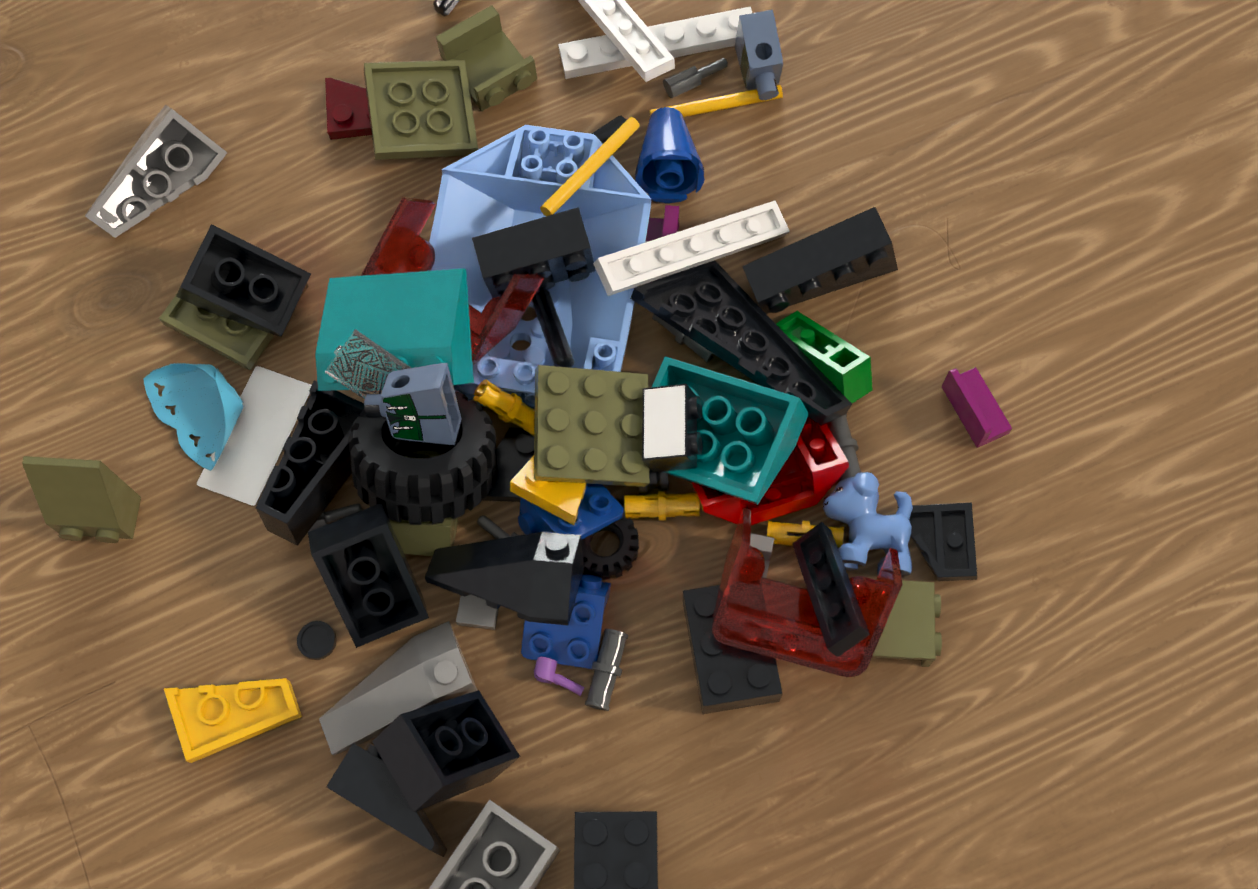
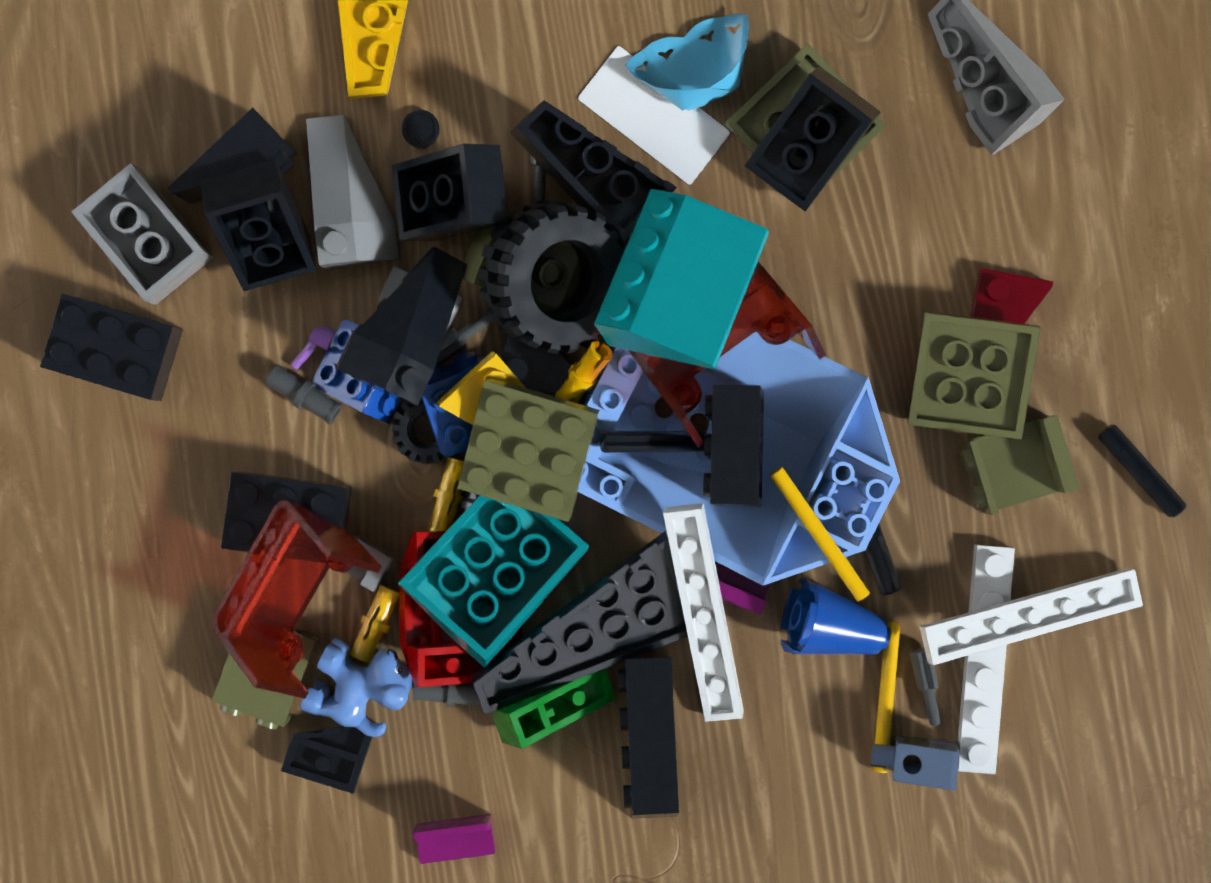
camera: 100 degrees right, 20 degrees up
clear piece [325,329,411,400] -> none
sand blue torso [364,363,462,445] -> none
brick [642,384,703,472] -> none
black plate [792,522,870,657] -> none

